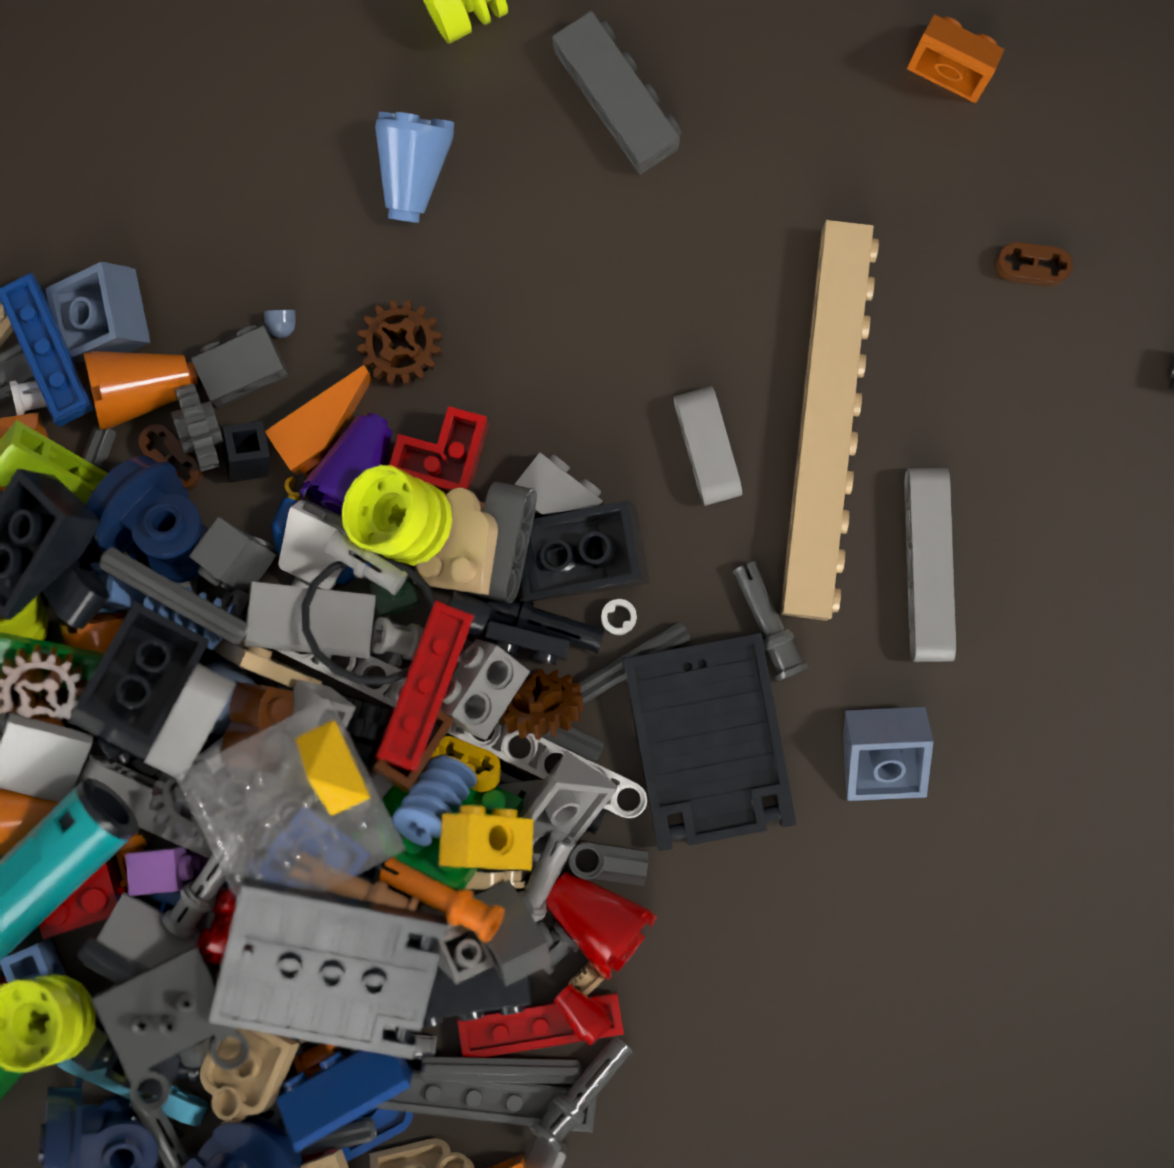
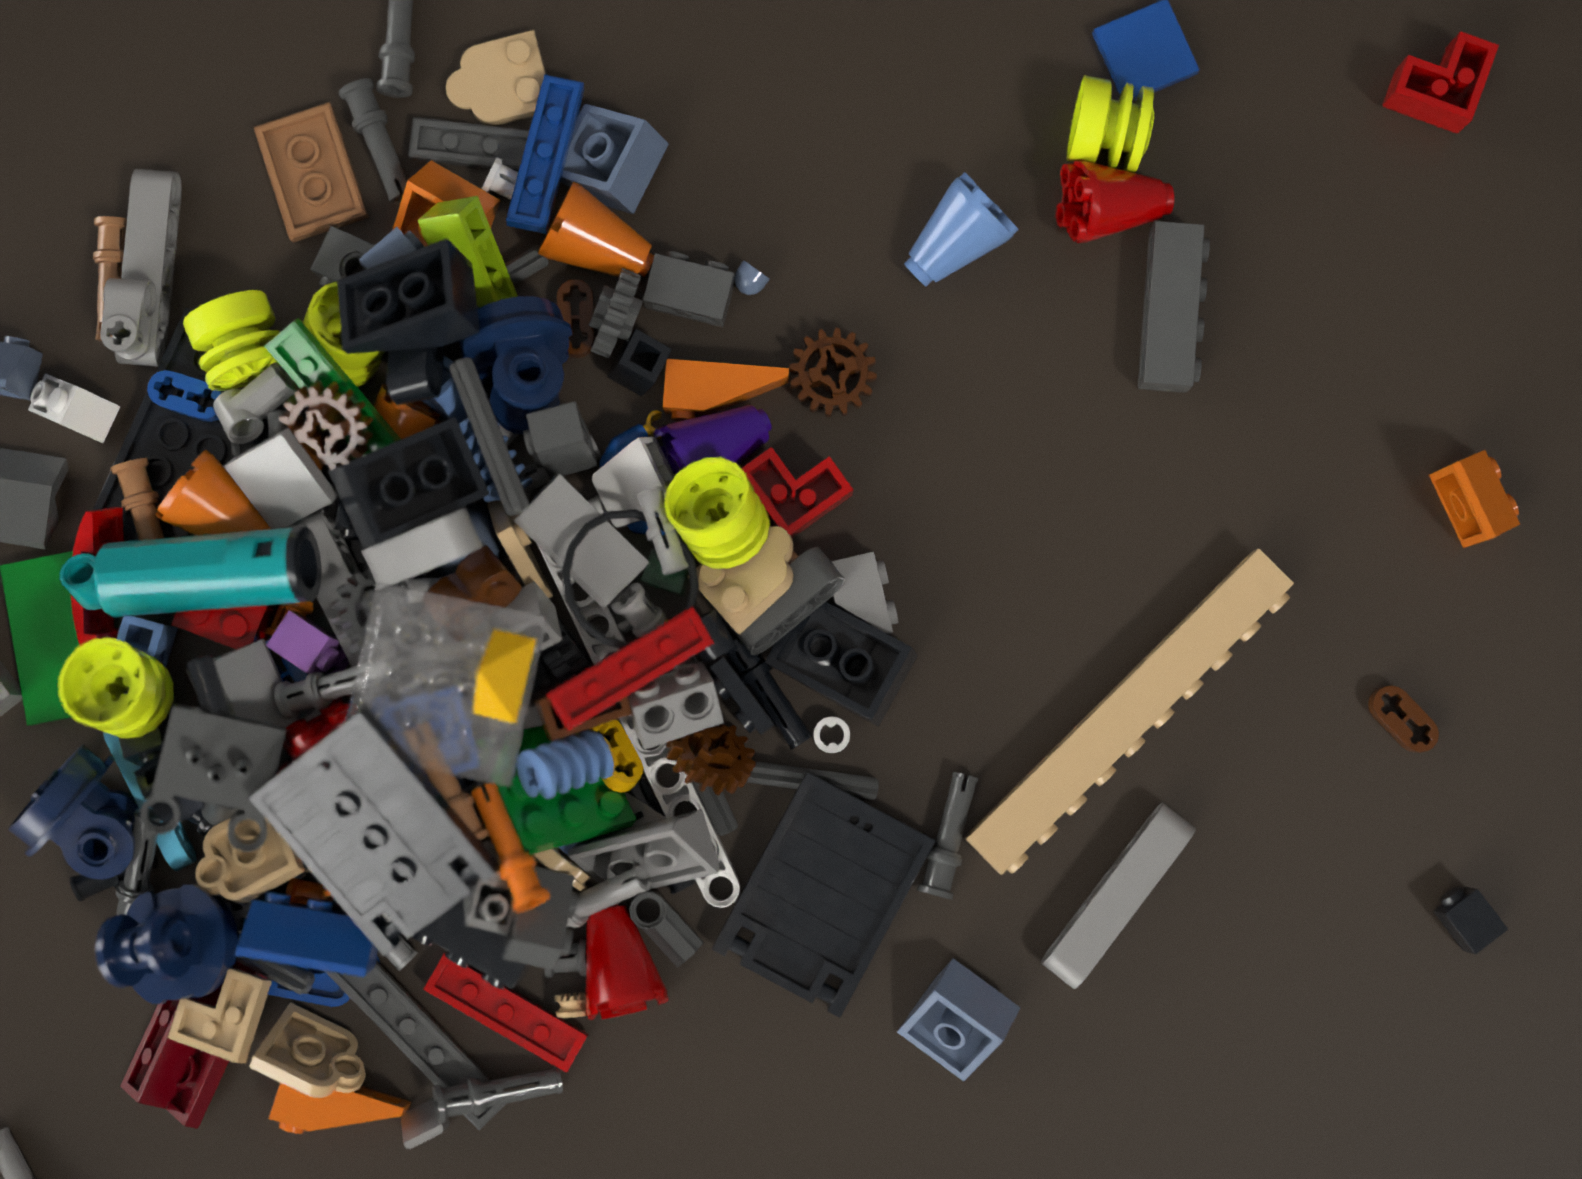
camera: 40 degrees right, 0 degrees up
dark grey axle [420,1056,581,1085] -> none
yellow brick [439,806,534,870] -> none
red cone [553,984,613,1046] -> none
light grey beam [673,386,743,506] -> none
none -> red cone [1056,160,1174,243]

